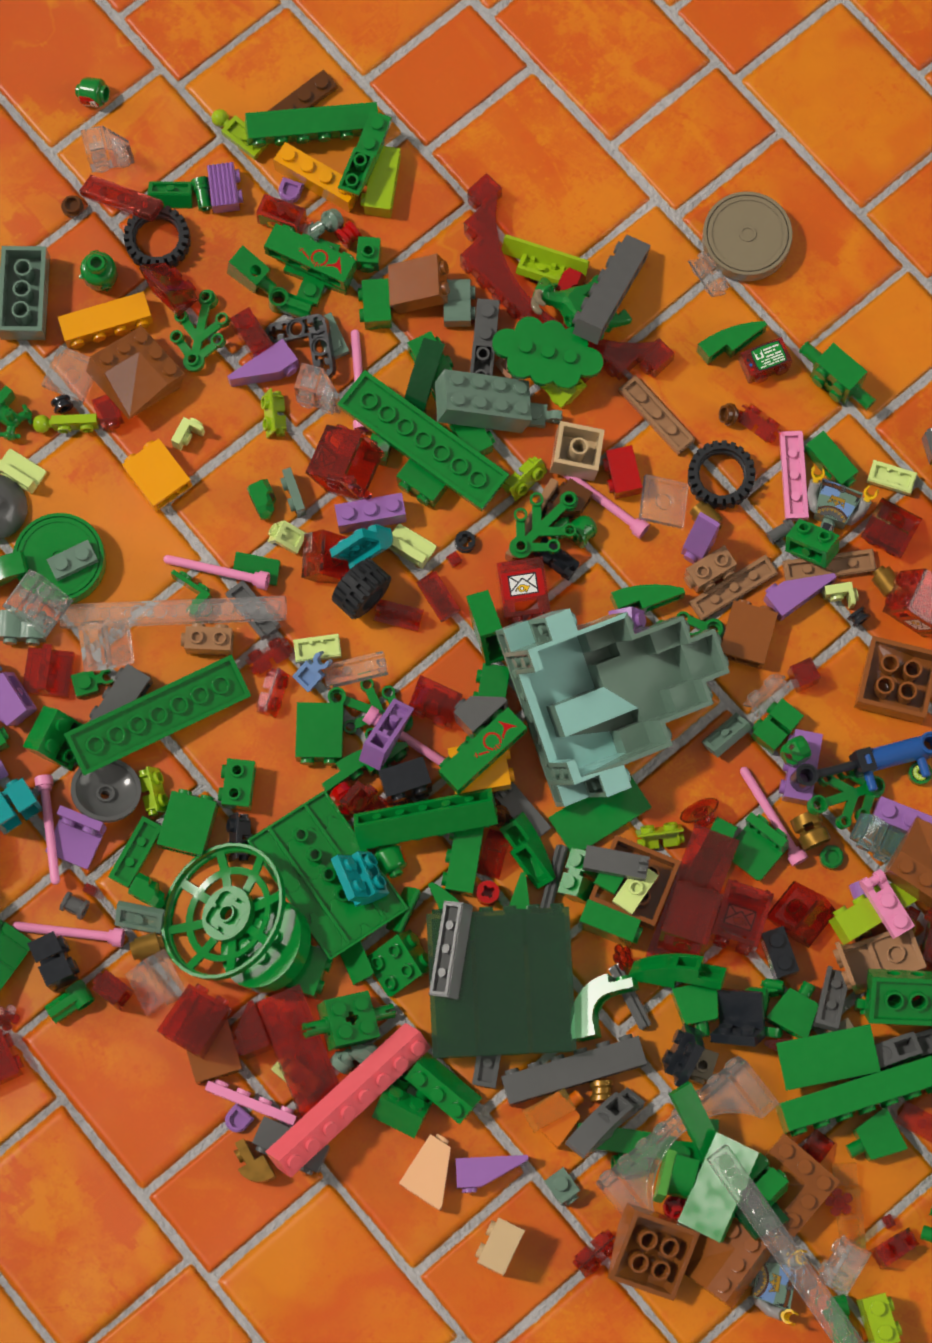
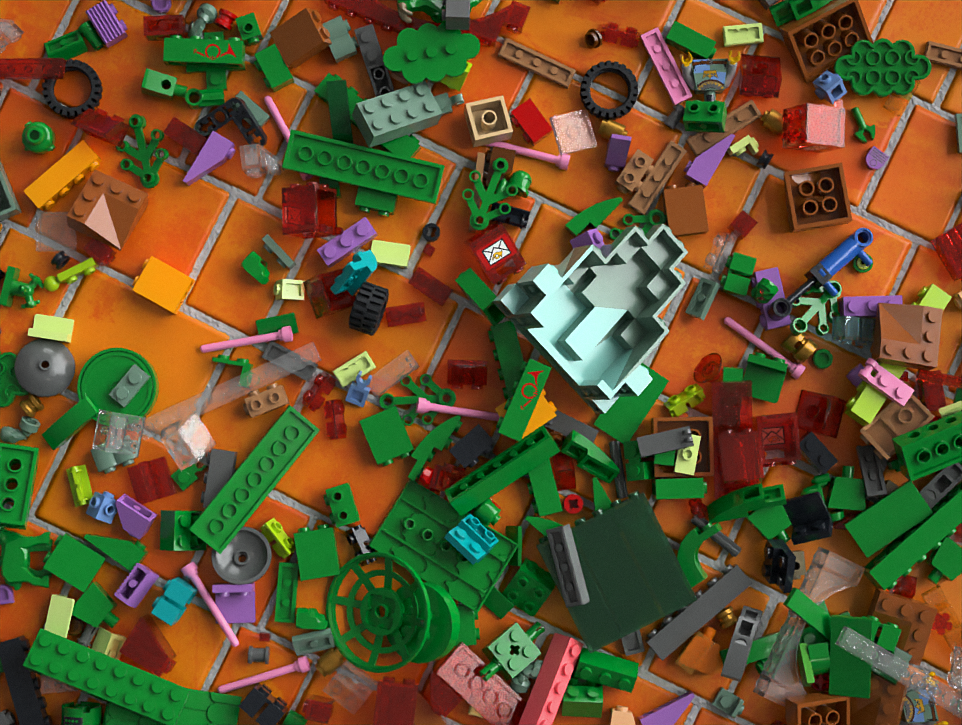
camera: 30 degrees left, 10 degrees up
yellowish green bracket [171,417,205,451] -> none
lime hinge [261,388,287,438] -> none
medium lavender slope [359,699,414,770] -> none
dark grey slope [454,696,508,739] -> none
lime hinge [502,456,548,502] -> none

